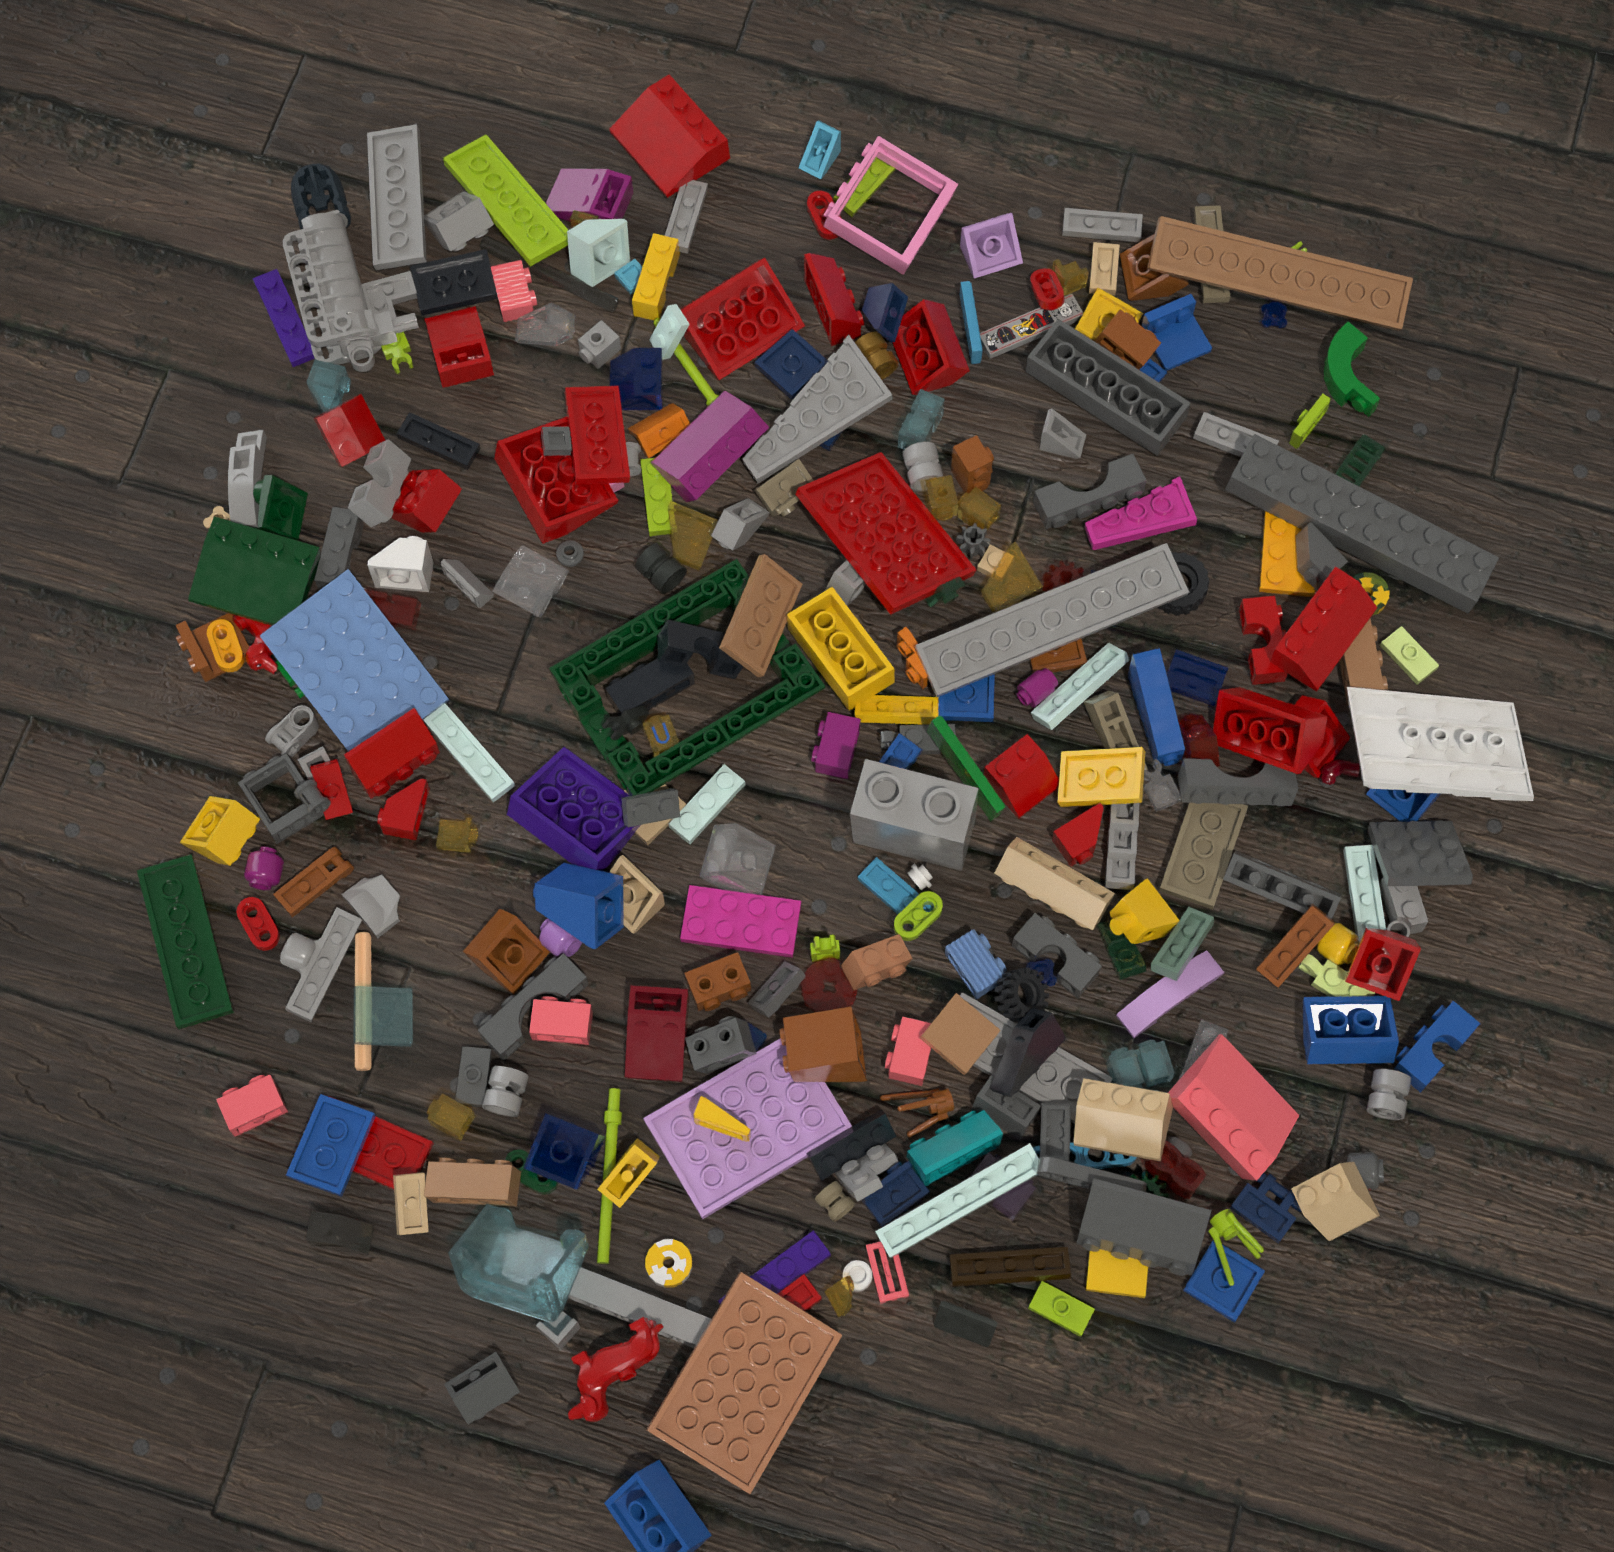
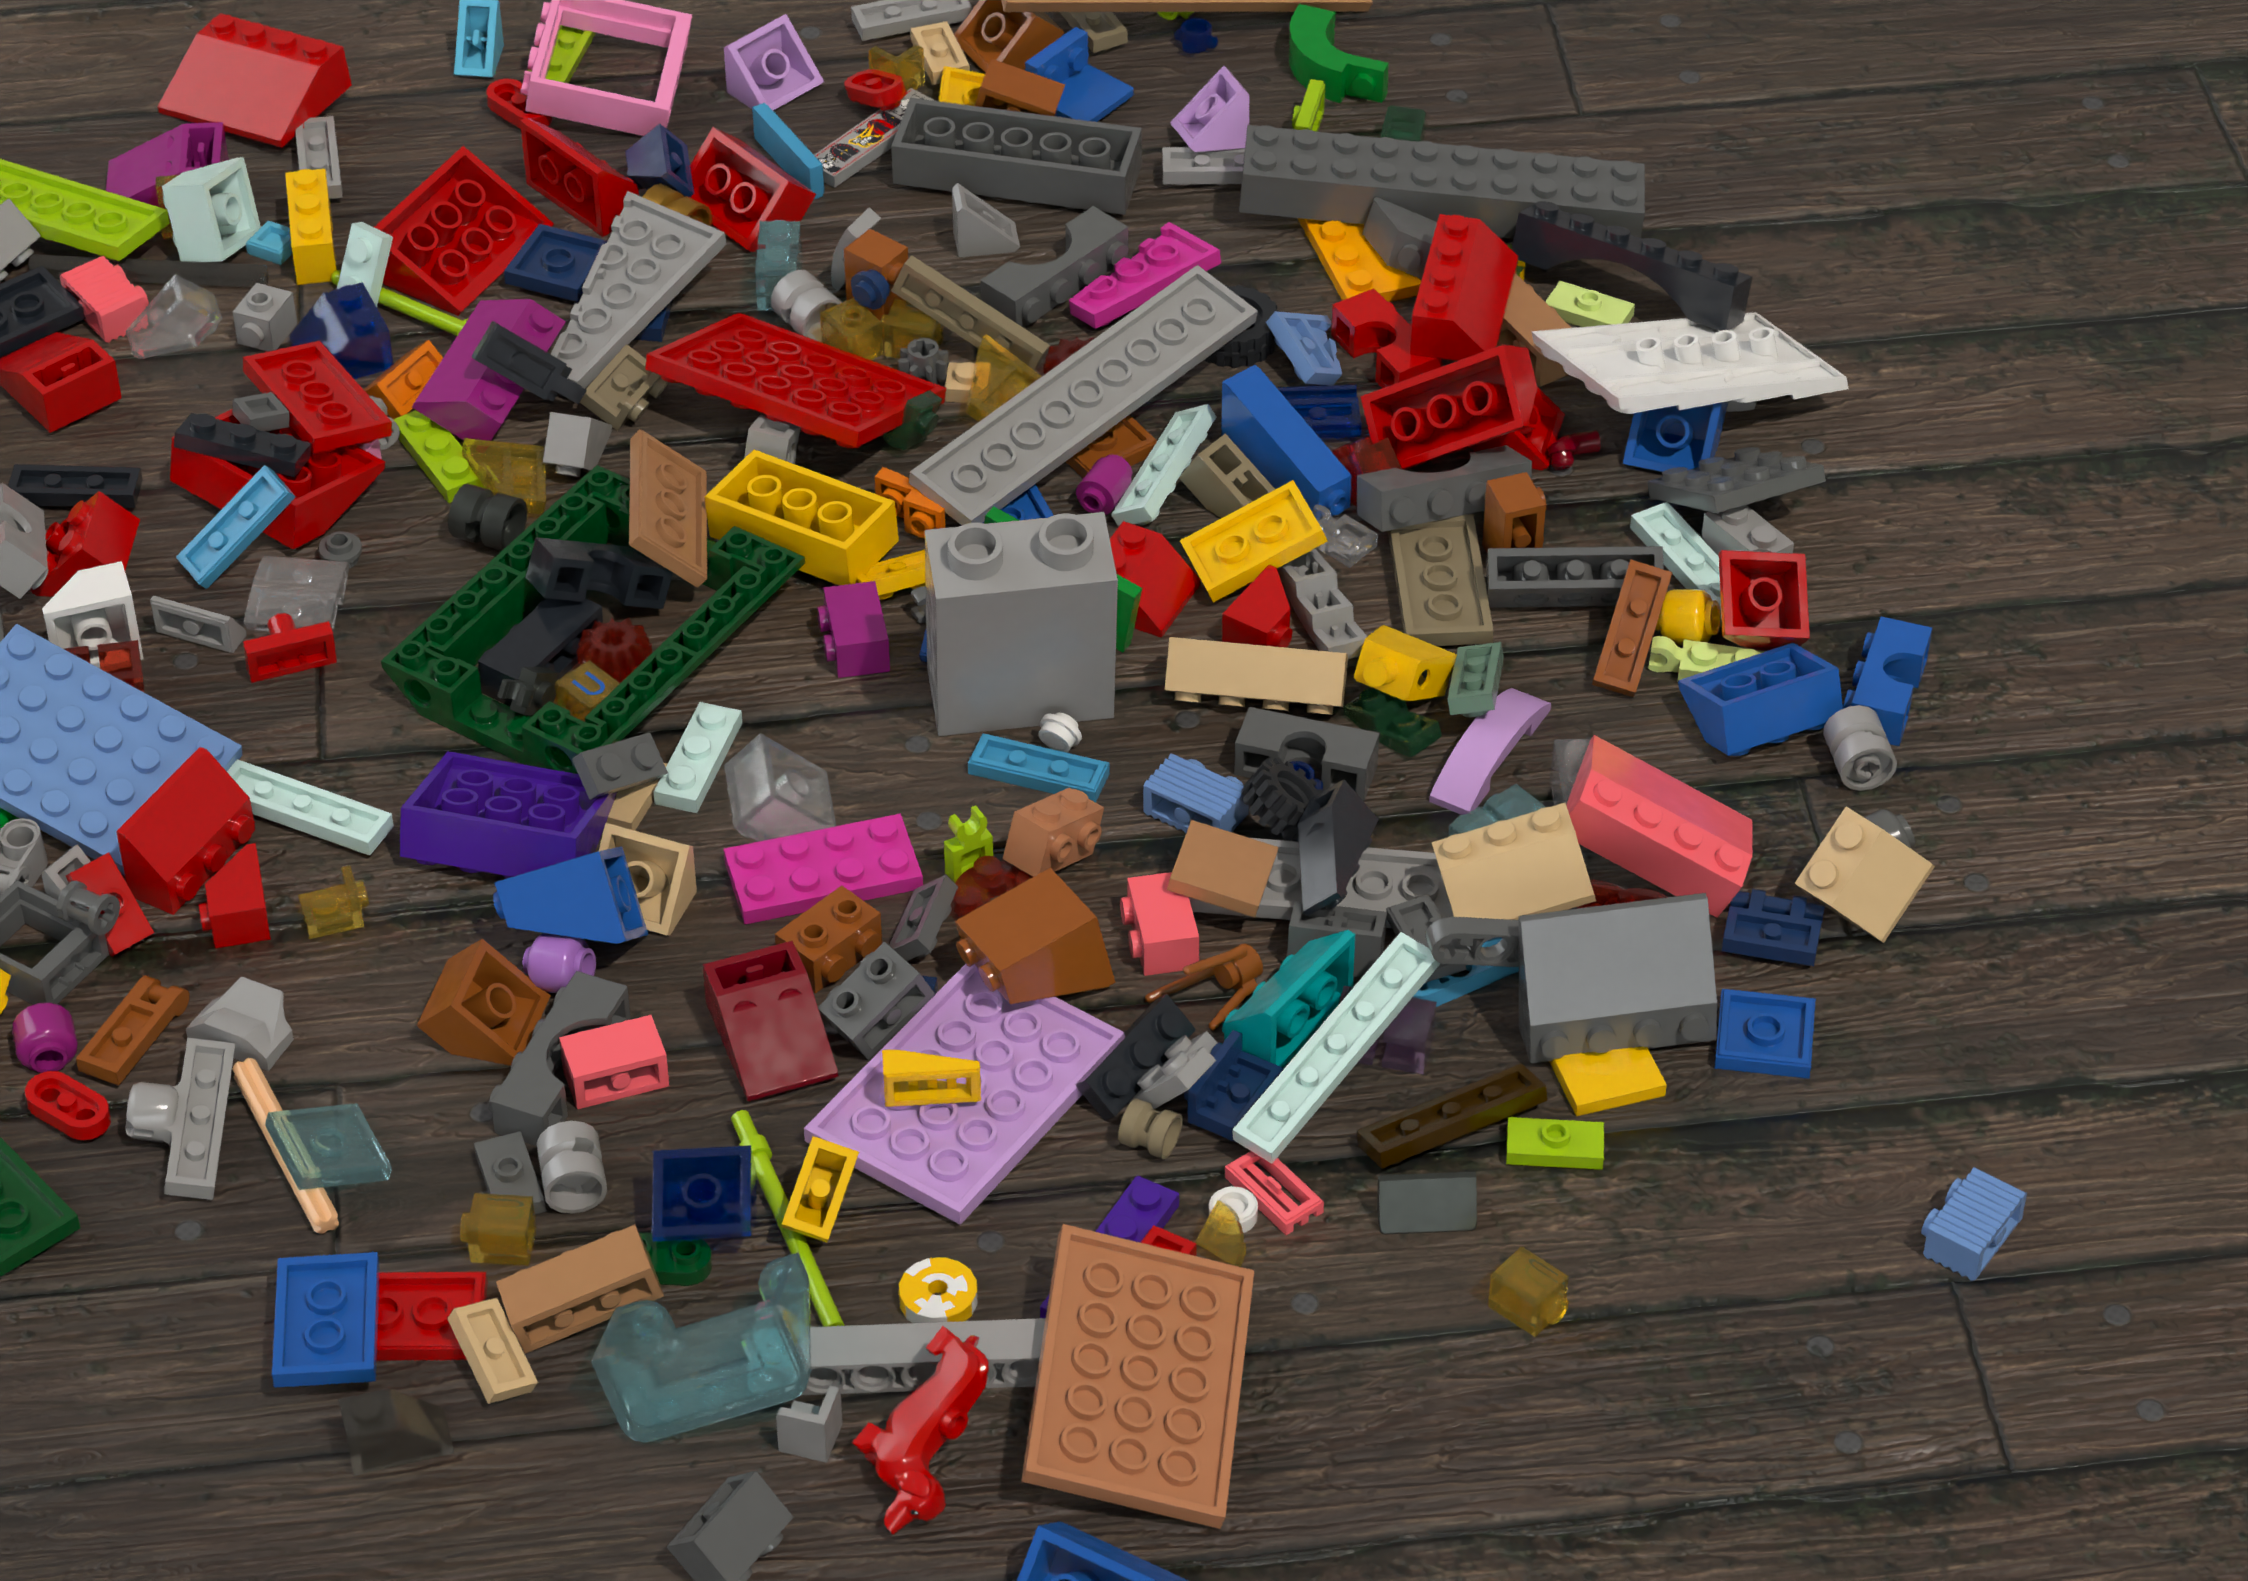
camera: 25 degrees left, 25 degrees down
coral brick [216,1075,288,1137] -> none
lime plate [894,891,943,941] -> none
lime plant [1208,1209,1264,1286] -> none
none -> black plate [174,413,311,478]
none -> dark azure tile [176,465,296,589]
none -> red tile [243,613,337,683]
none -> black hinge [471,321,587,404]
none -> clear red gear [577,617,652,688]
none -> light grey slope [831,207,881,291]
none -> dark blue plate [851,269,890,310]
none -> dark tan plate [891,255,1050,381]
none -> lavender slope [1170,66,1249,152]
none -> medium blue wing [1266,311,1342,386]
none -> dark orange brick [1482,472,1546,554]
none -> clear yellow brick [1488,1246,1569,1337]
none -> black arch [1512,201,1753,331]
none -> medium blue brick [1921,1167,2027,1281]

